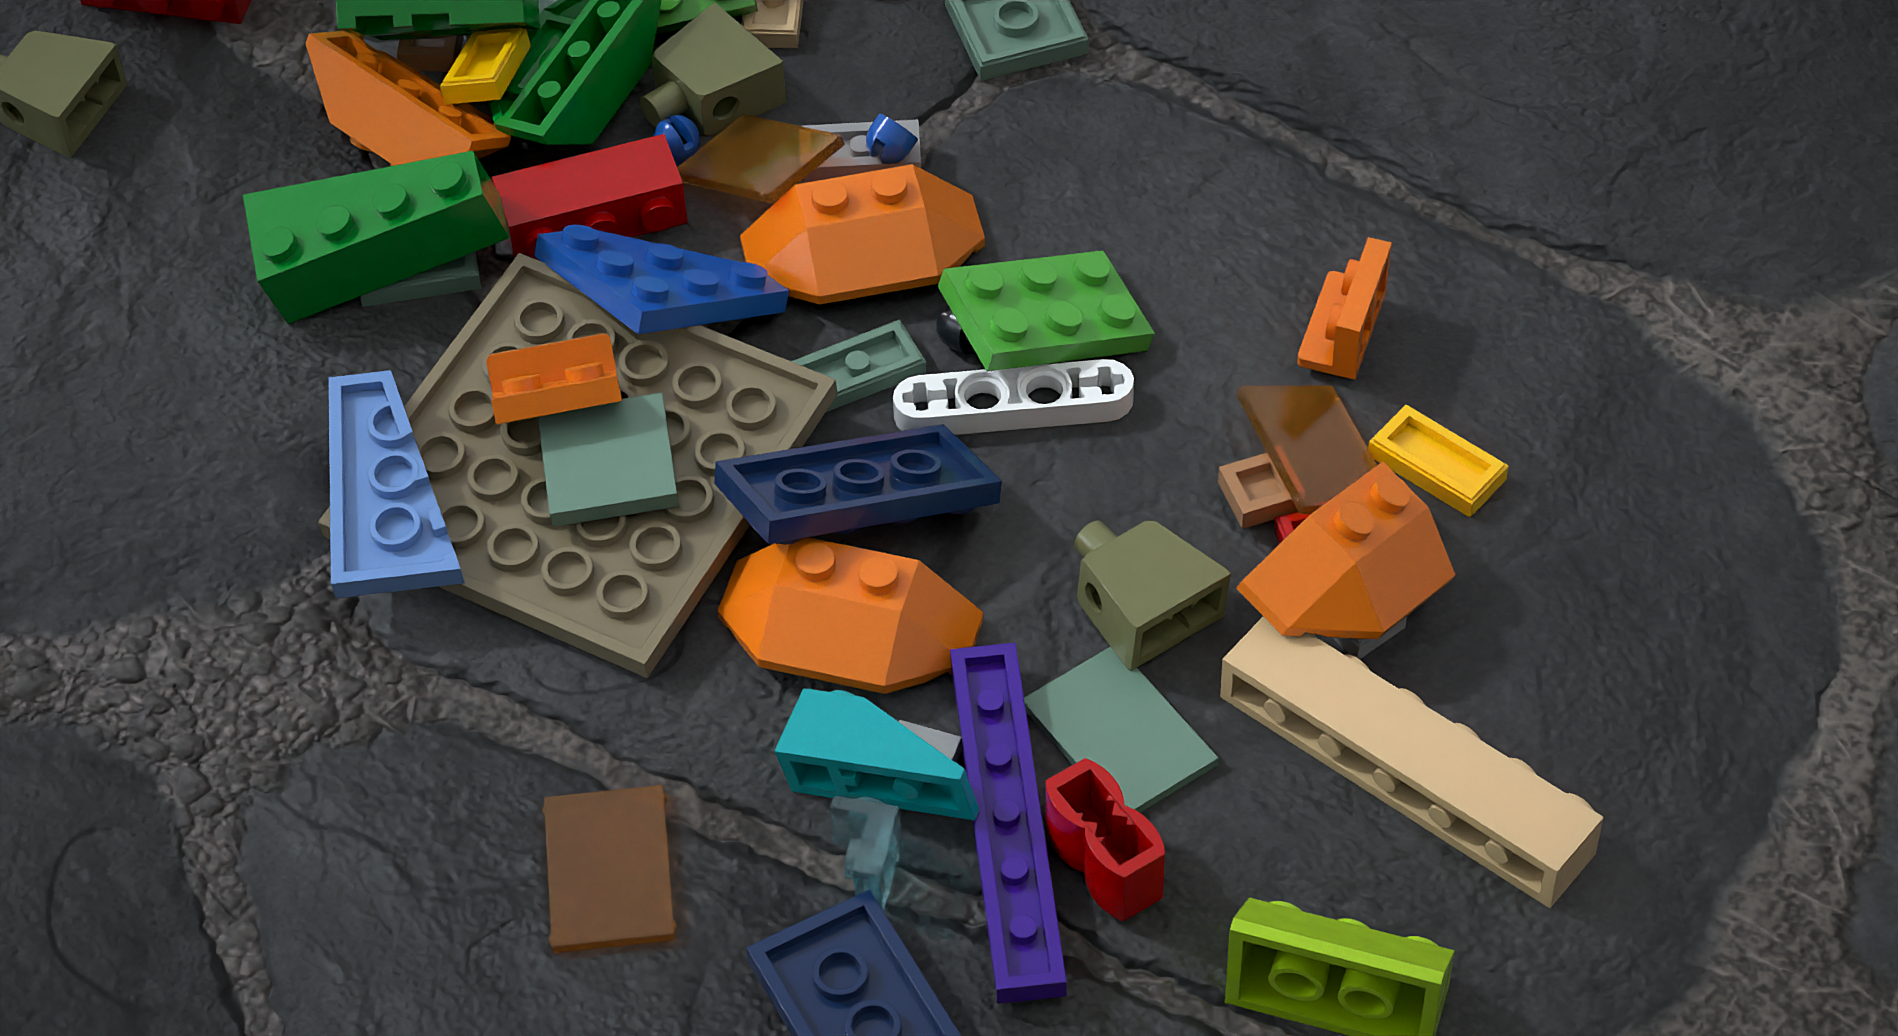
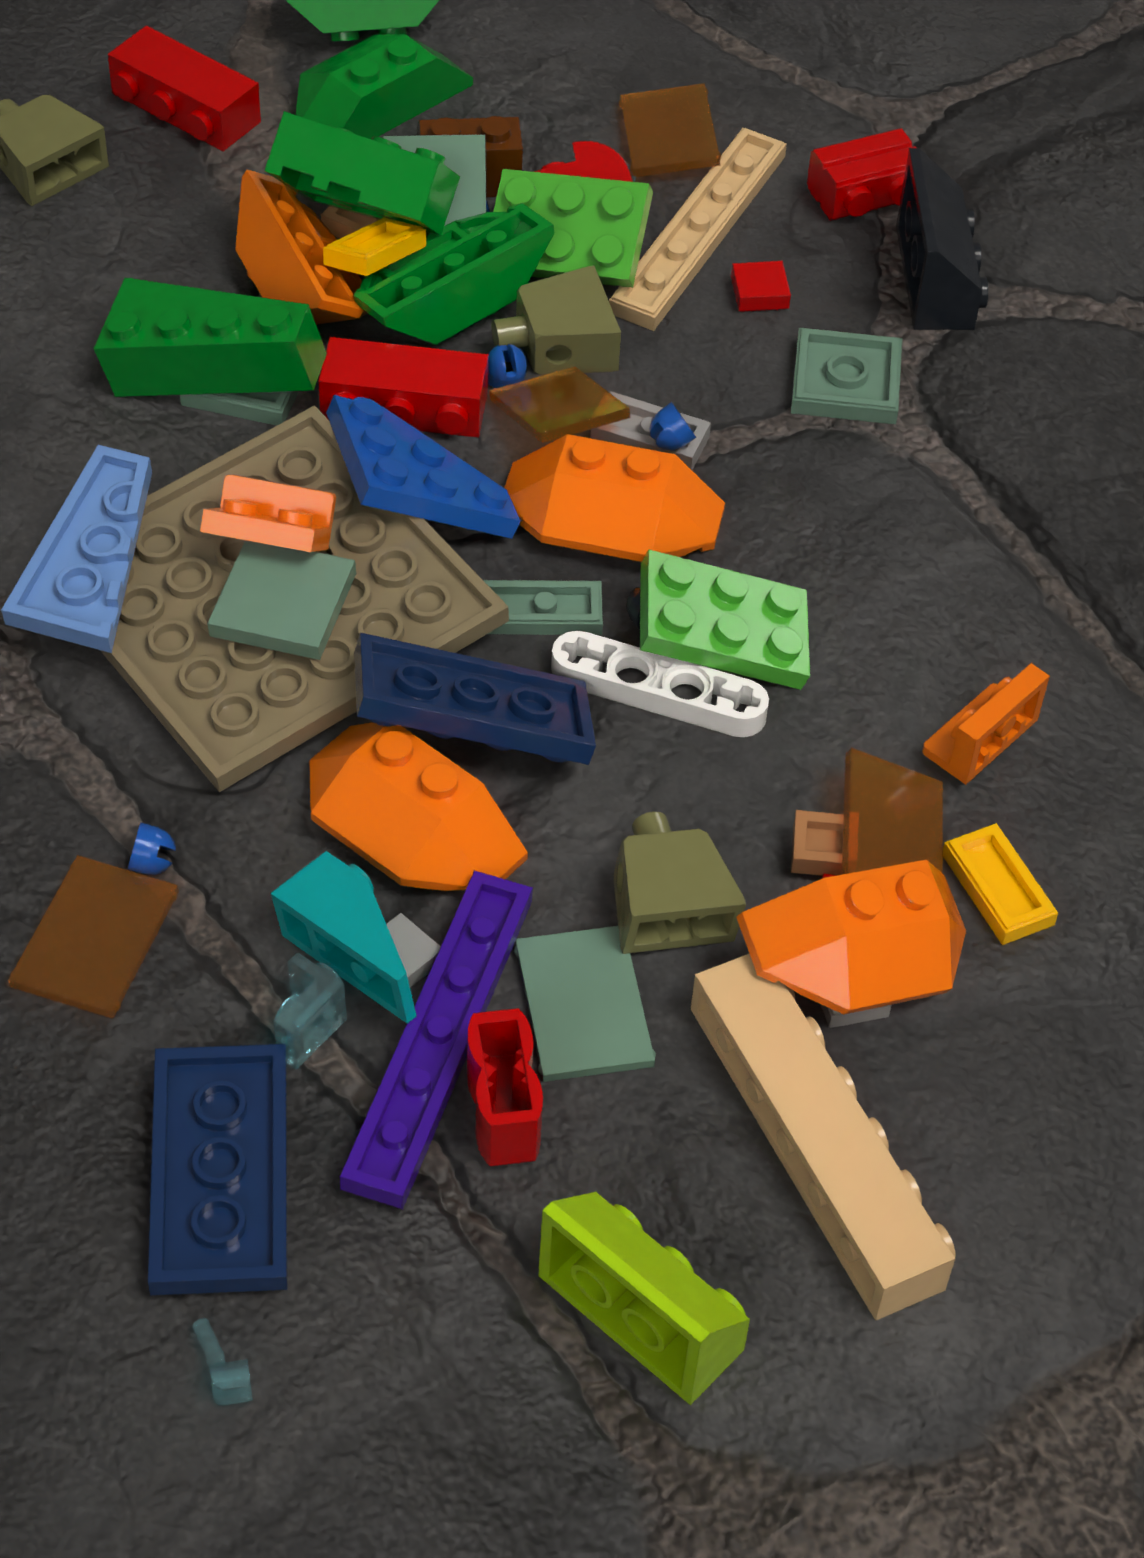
camera: 20 degrees right, 0 degrees up
none -> blue hinge [127,822,176,875]

